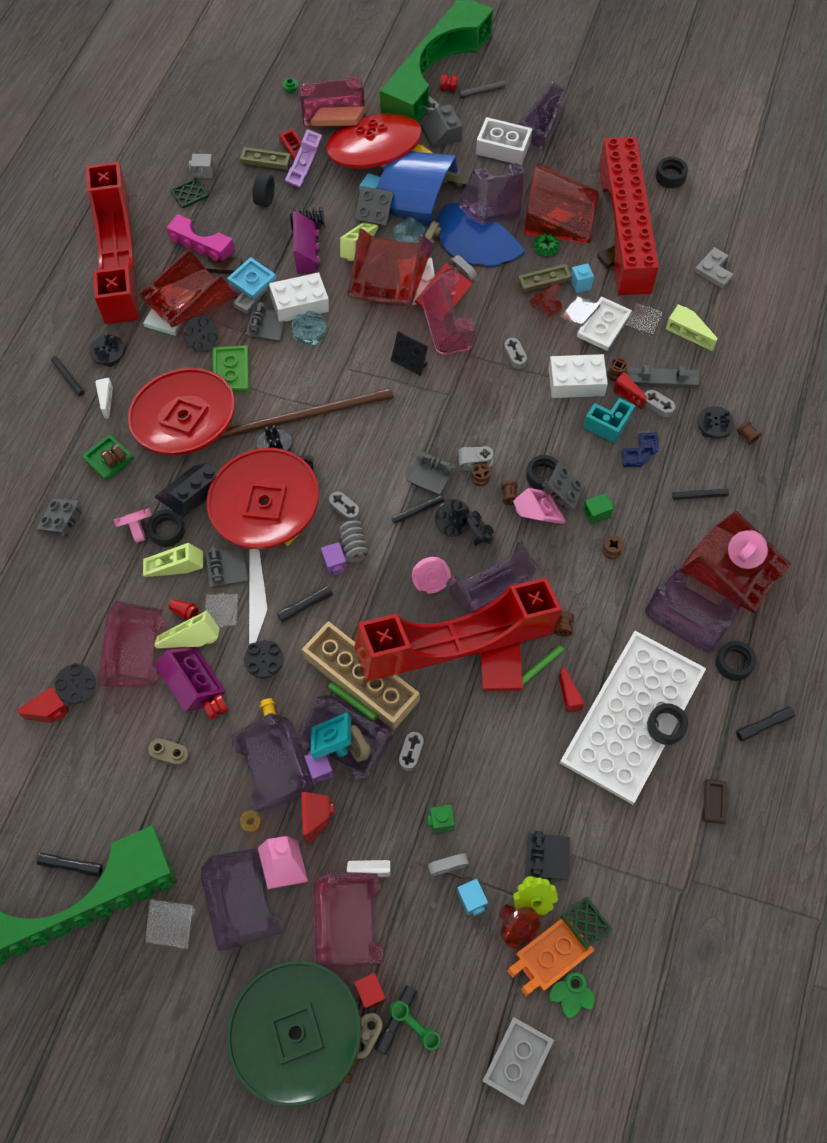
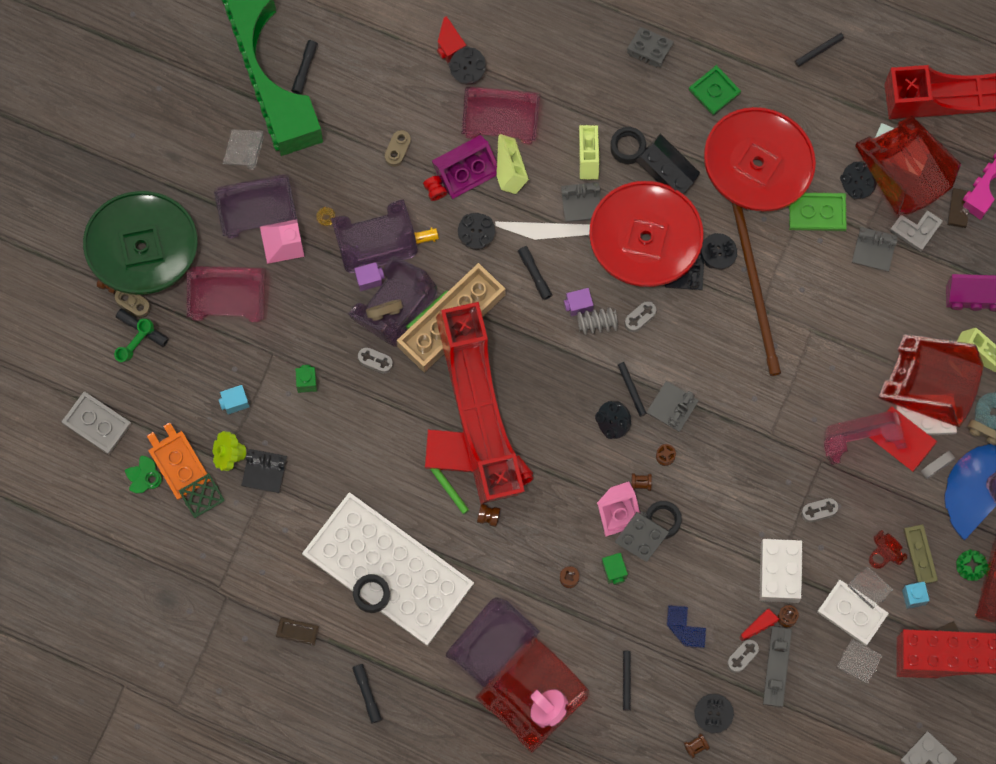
camera: 95 degrees right, 10 degrees up
black plate [89,332,126,367] -> none
white slope [95,378,113,419] -> none
reddish brown wheel [101,443,126,469] -> none
bright pink tile [113,508,152,543] -> none
red cone [169,599,199,621] -> none
clear piece [205,593,238,629] -> none
medium azure plate [227,257,276,300] -> none
white brick [269,273,329,322] -> none
clear light blue plate [291,311,326,345] -> none
red slope [301,792,334,845] -> none
teal tile [310,712,351,760] -> none
white slope [347,860,390,877] -> none
red panel [354,973,386,1010] -> none
black hinge [391,331,428,375] -> none
bright pink tile [412,557,451,594] -> none
light grey beam [428,853,470,876] -> none
clear purple windscreen [449,540,537,613] -> none
light grey piece [458,446,493,471] -> none
black plate [461,510,494,546] -> none
clear red tile [499,904,541,948] -> none
red slope [558,668,584,712] -> none
teal brick [583,398,635,444] -> none
yellowish green slope [666,304,718,351] -> none
black tyre [716,641,756,681] -> none

